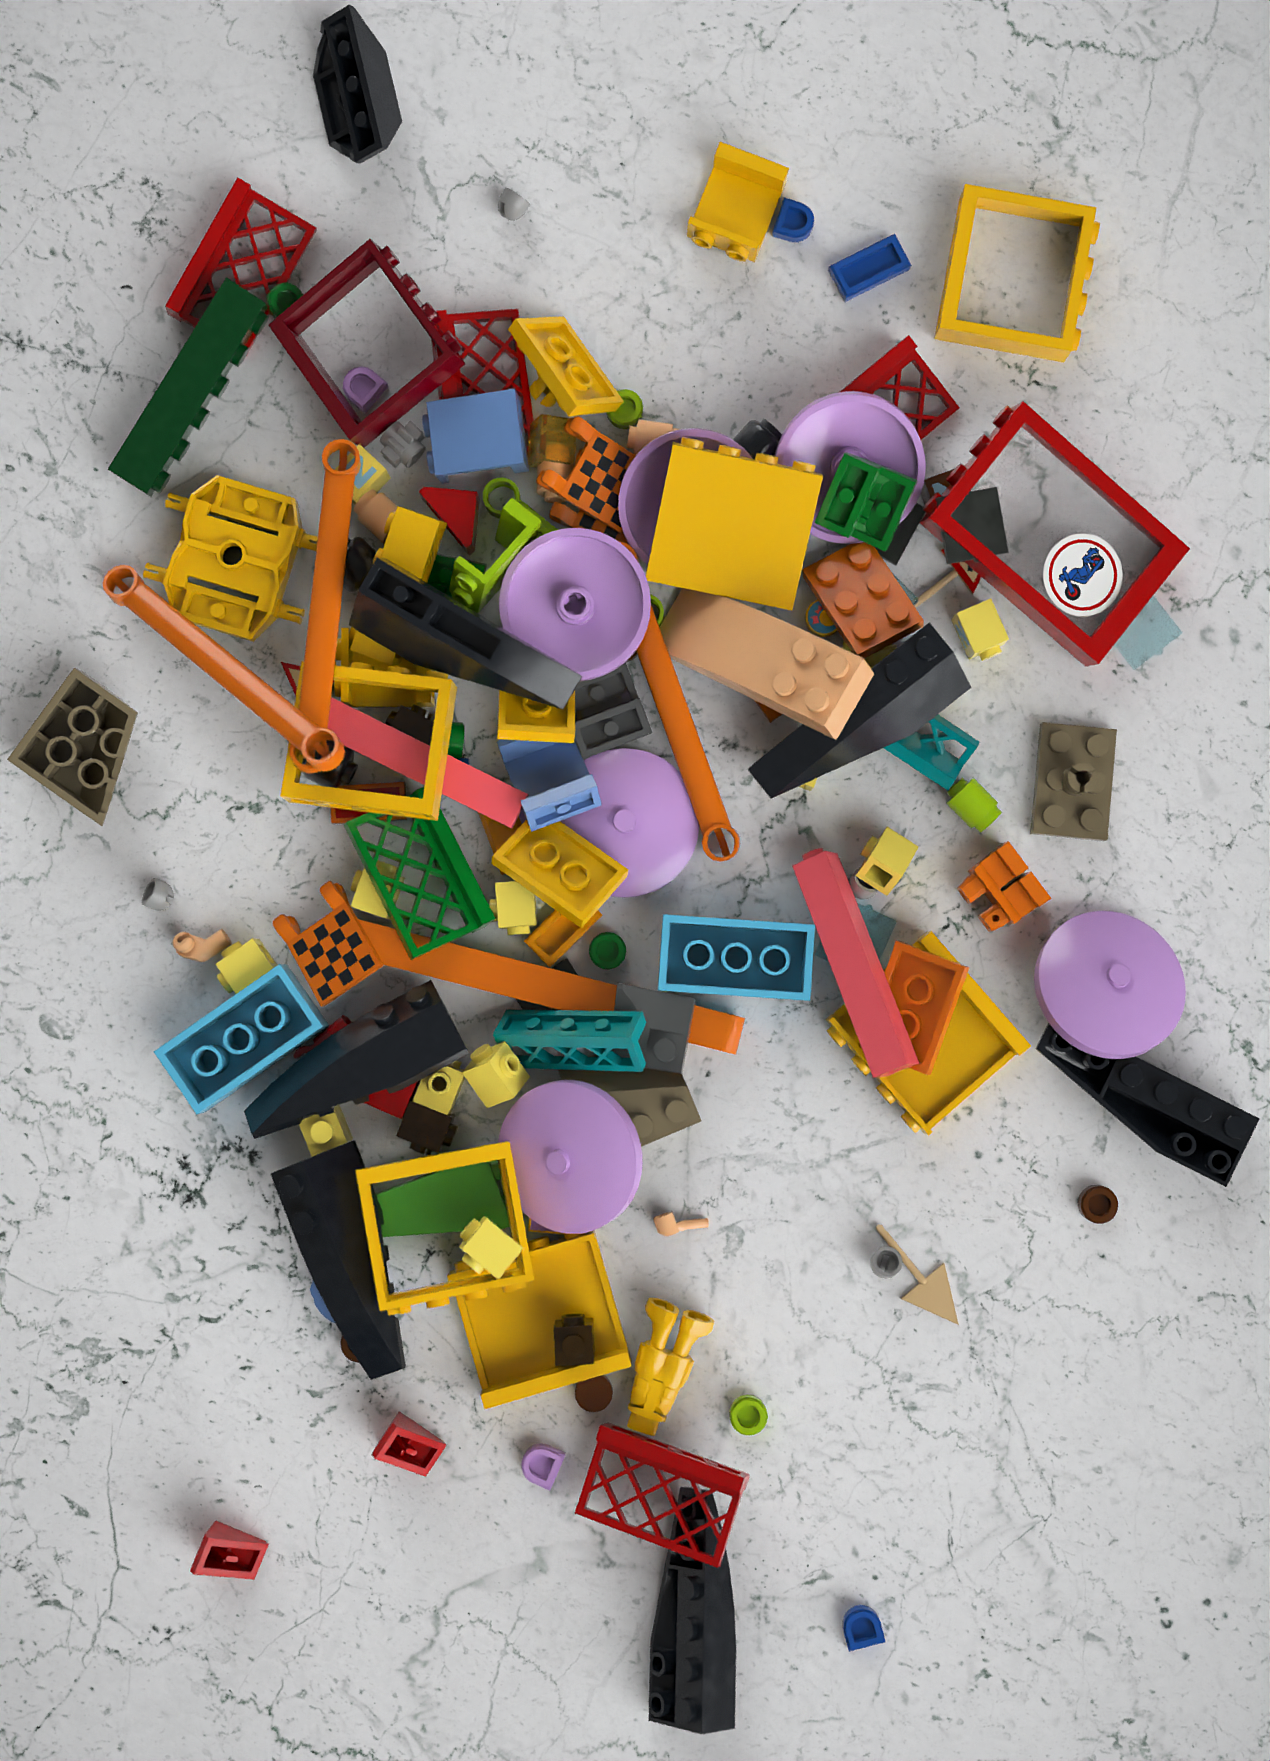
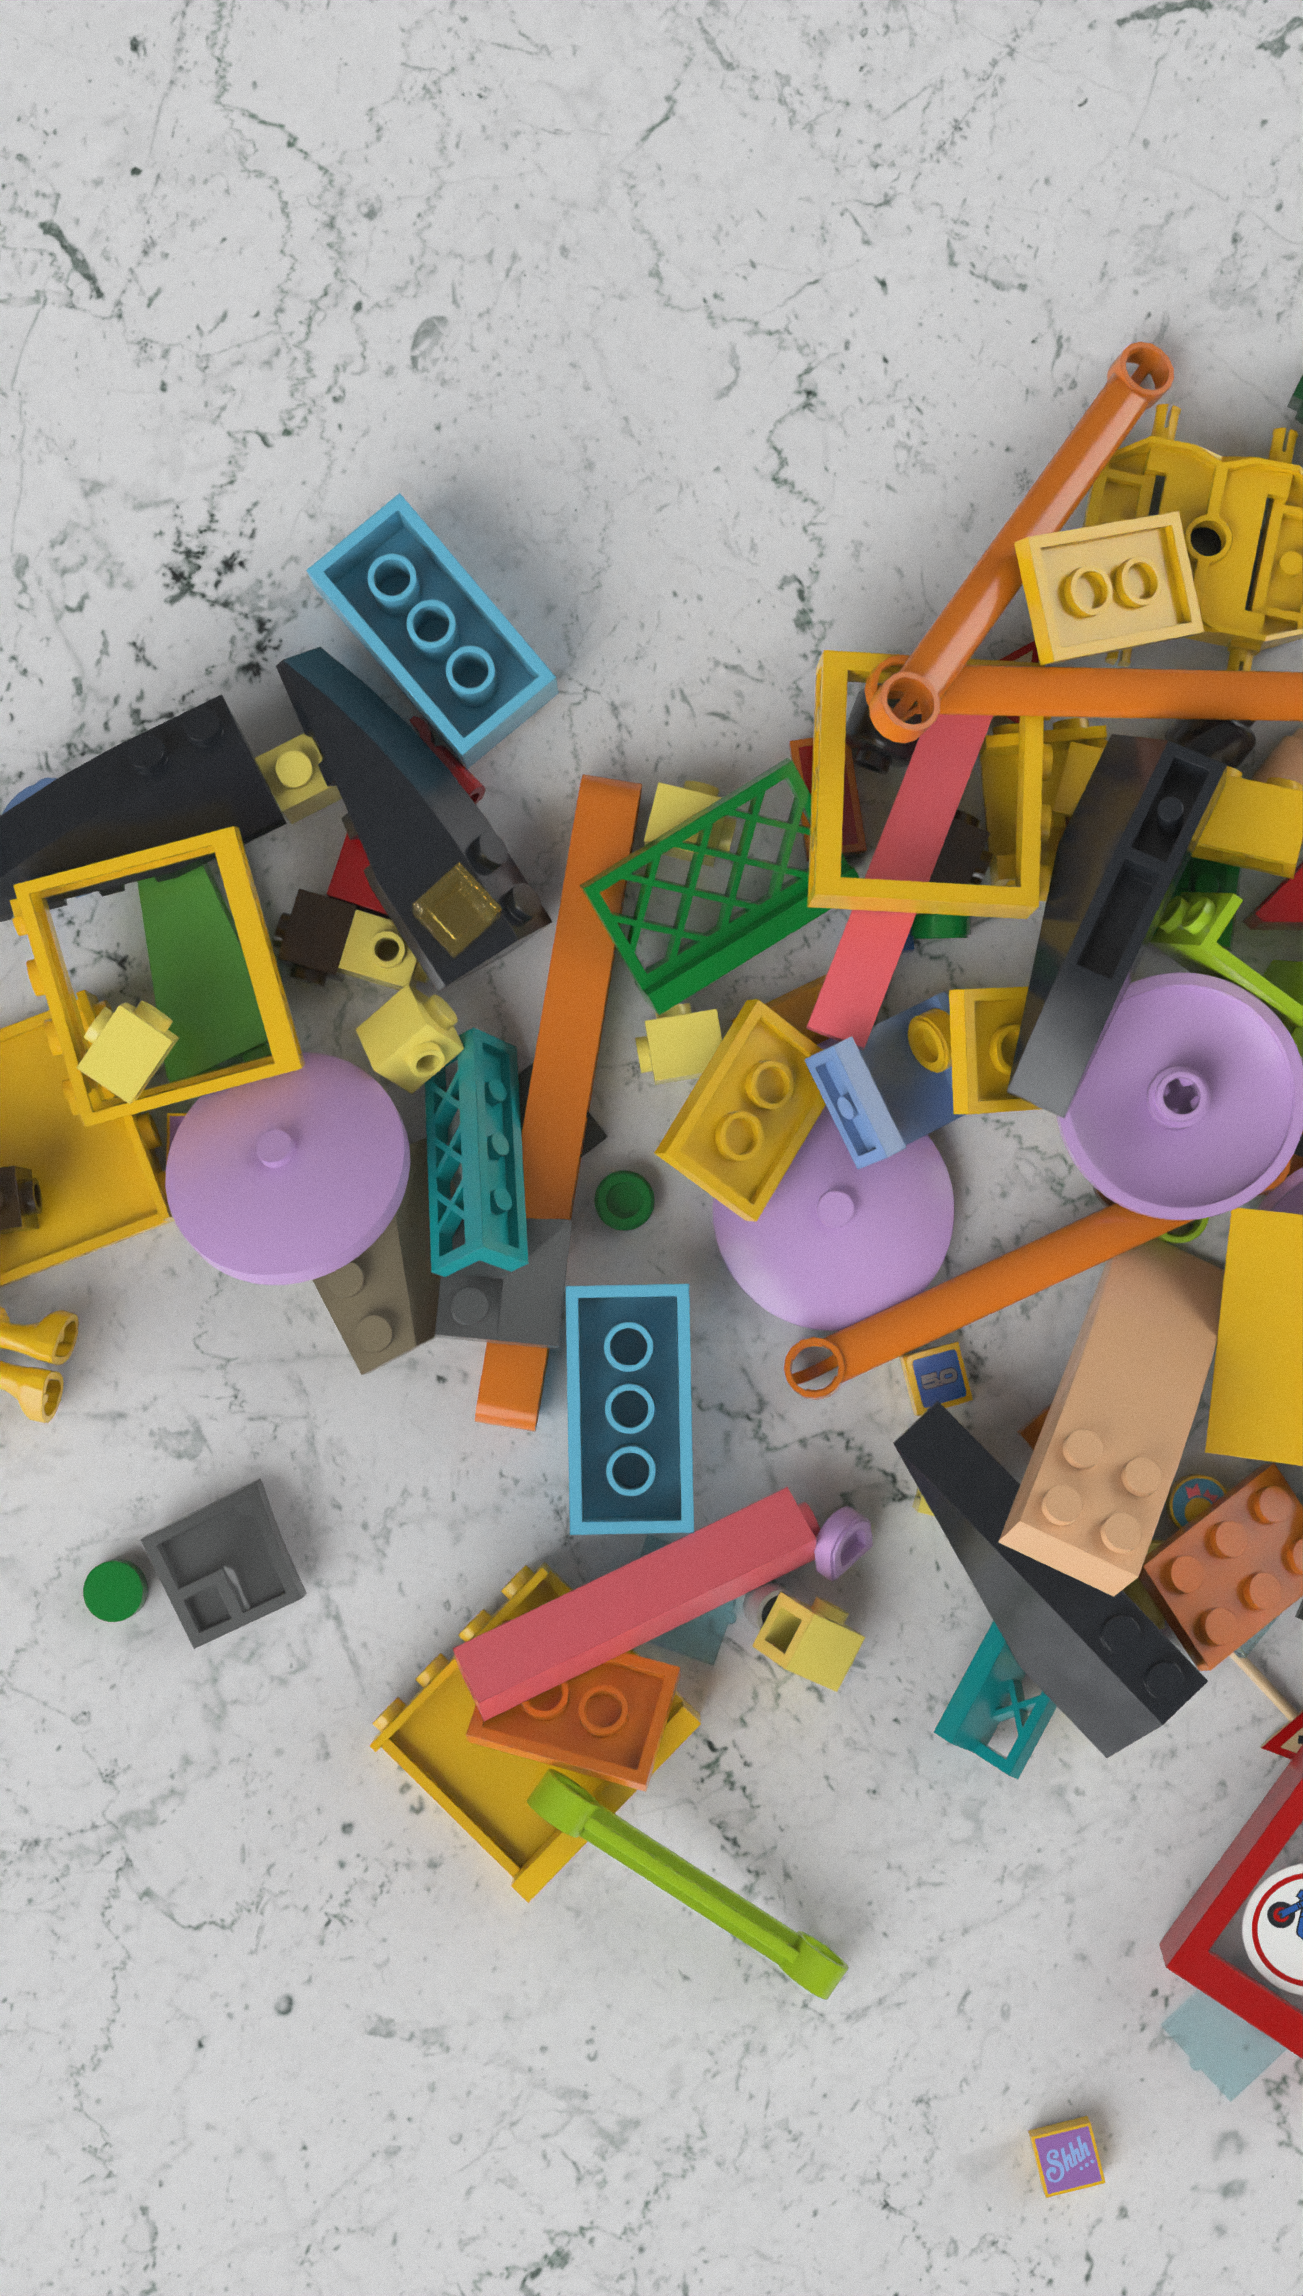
camera: 90 degrees right, 0 degrees up
dark tan wedge [7,668,138,826] -> none
light grey hinge [142,878,174,911] -> none
light nougat arm [172,929,232,962] -> none
light yellow brick [215,938,277,994] -> none
orange flag [273,881,384,1007] -> none
light orange tile [524,910,603,968] -> none
dark grey slope [575,663,652,759] -> none
light nougat hand [653,1211,709,1236] -> none
light grey hinge [870,1246,903,1279] -> none
tan piece [876,1225,959,1325] -> none
lime brick [946,777,1002,833] -> none
light yellow brick [951,598,1009,661] -> none
orange hips [957,841,1052,932] -> none
dark tan plate [1030,722,1117,841] -> none
lavender dish [1034,911,1186,1059] -> none
black wedge [1035,1022,1260,1187] -> none
reddish brown tile [1078,1185,1118,1224] -> none
none -> green tile [83,1559,148,1622]
none -> dark grey plate [140,1479,307,1649]
none -> clear yellow panel [412,862,502,959]
none -> lime piece [527,1769,849,2000]
none -> lavender tile [814,1506,873,1582]
none -> slope [899,1341,973,1416]
none -> yellow tile [908,1008,952,1073]
none -> yellow plate [1014,511,1204,666]
none -> tile [1028,2116,1106,2198]

